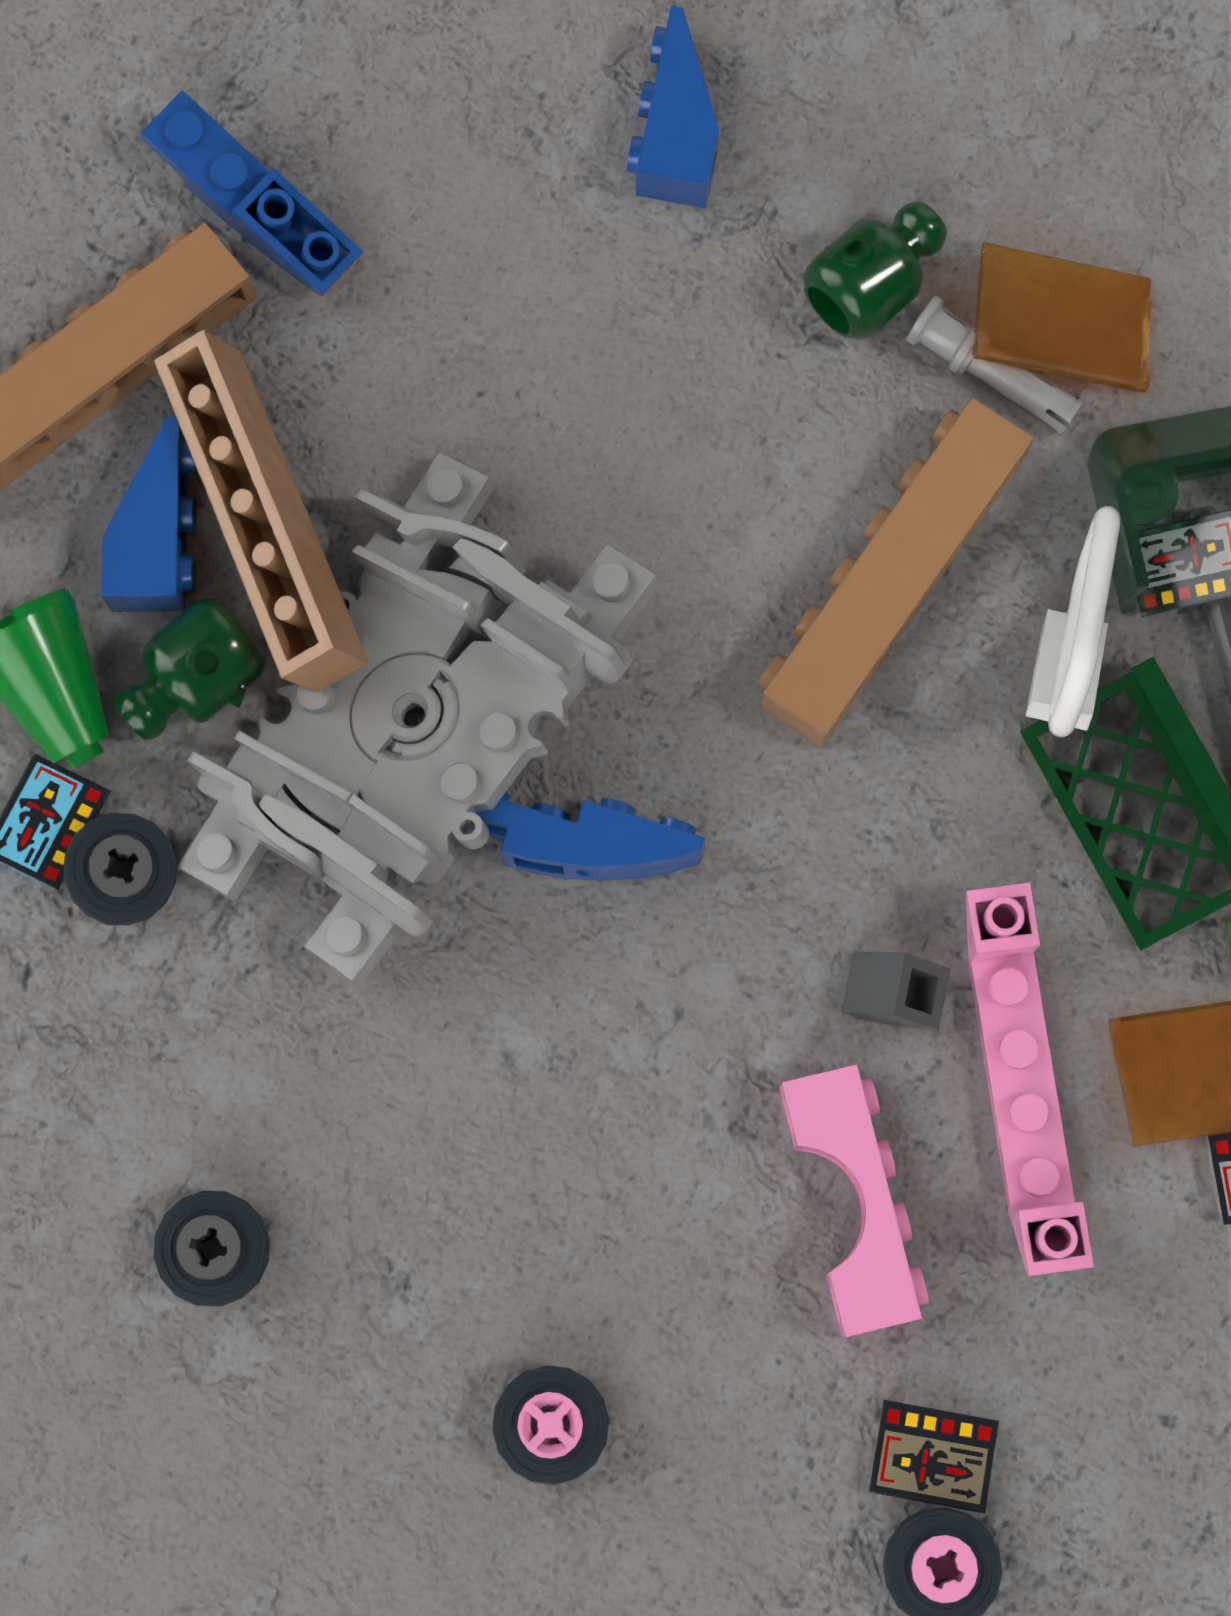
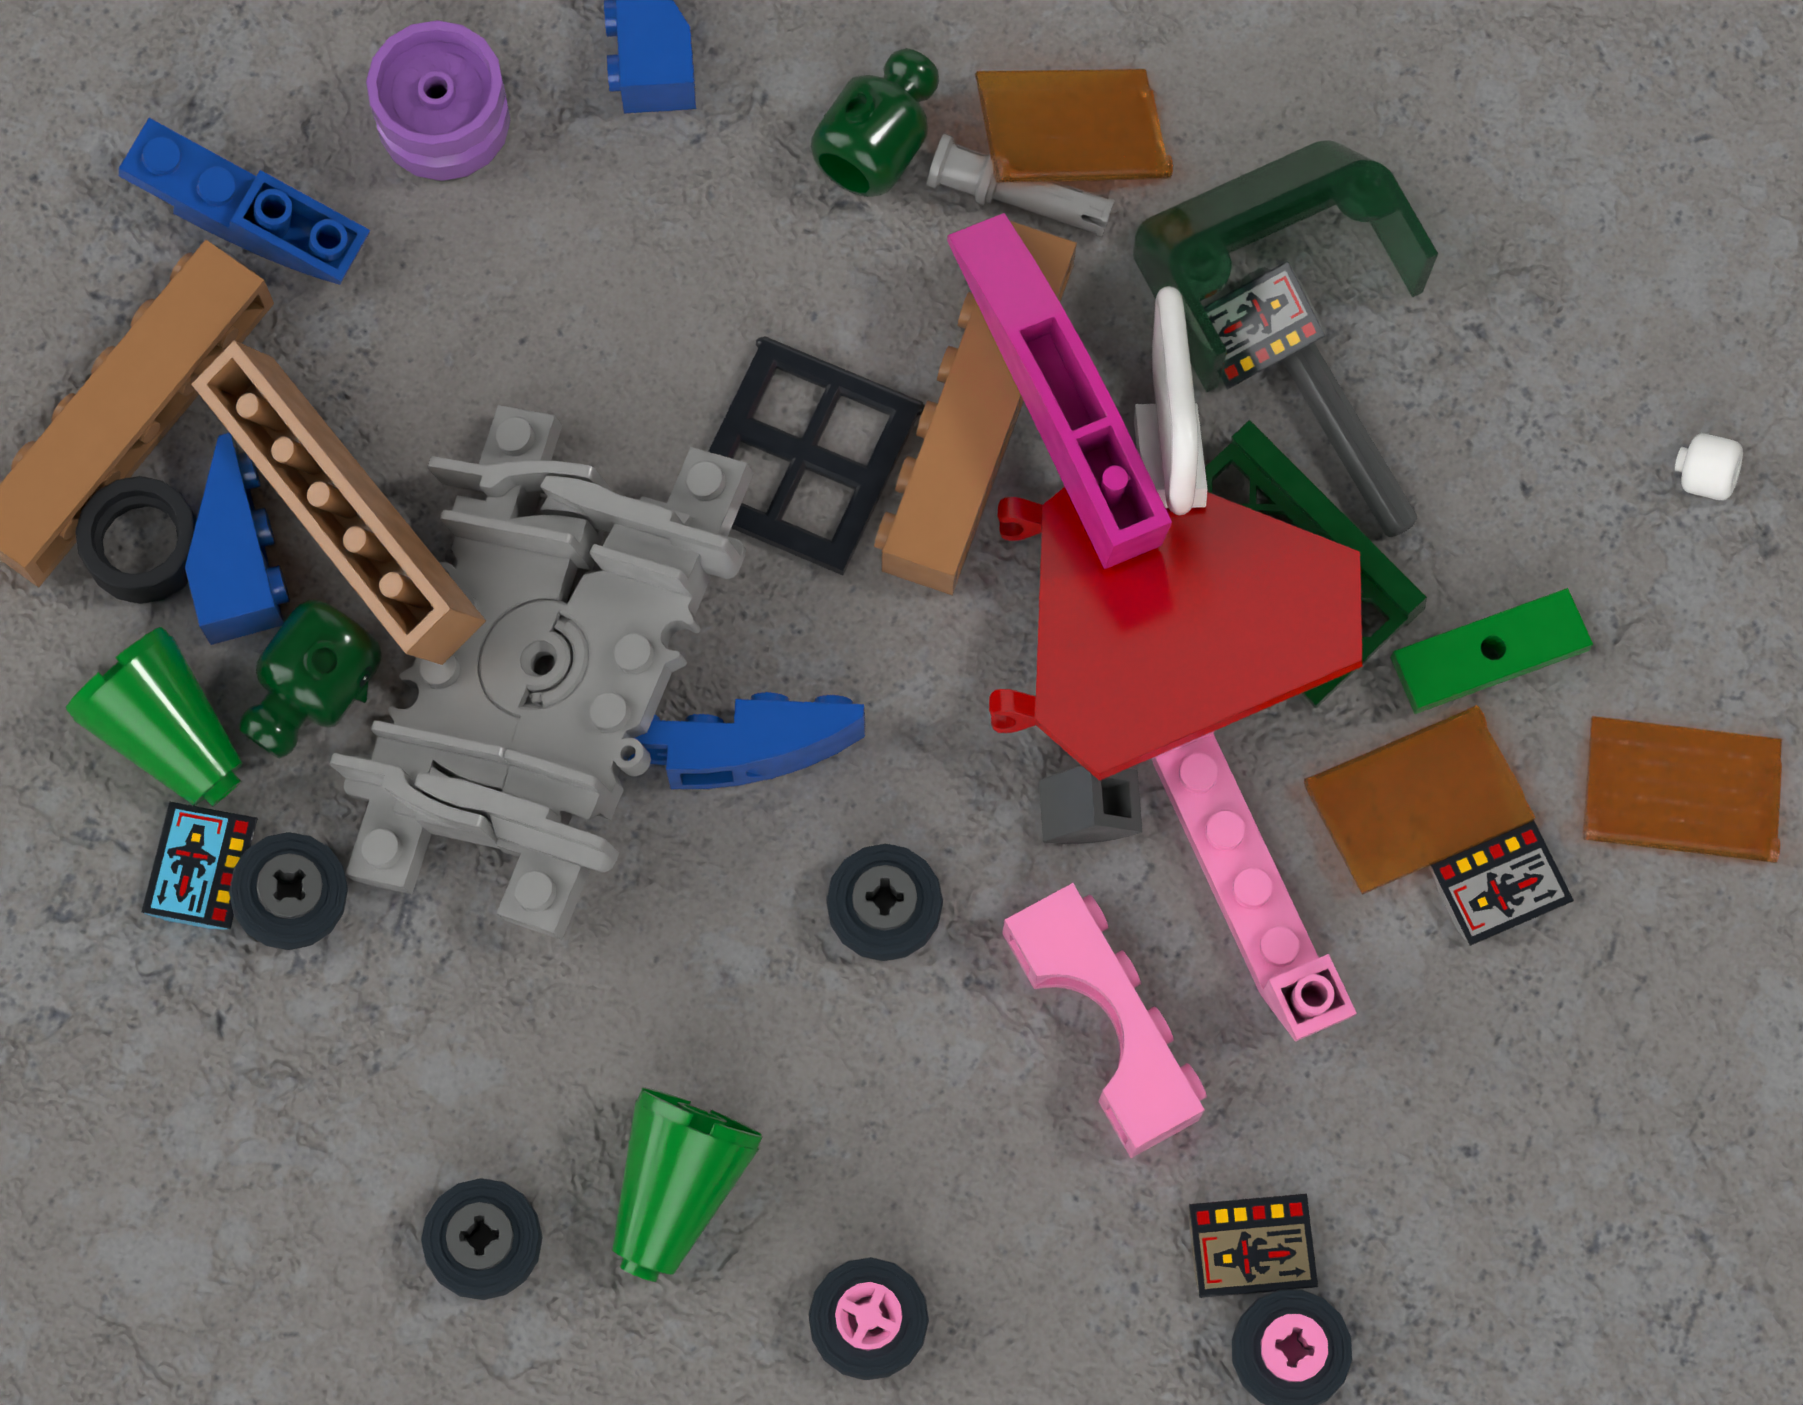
camera: 20 degrees left, 5 degrees down
none -> black tyre [75,476,197,604]
none -> medium lavender wheel [366,20,511,181]
none -> green cone [612,1087,763,1282]
none -> black window [708,336,925,575]
none -> black wheel [826,844,943,961]
none -> dark pink slope [947,213,1172,569]
none -> red flag [989,487,1362,781]

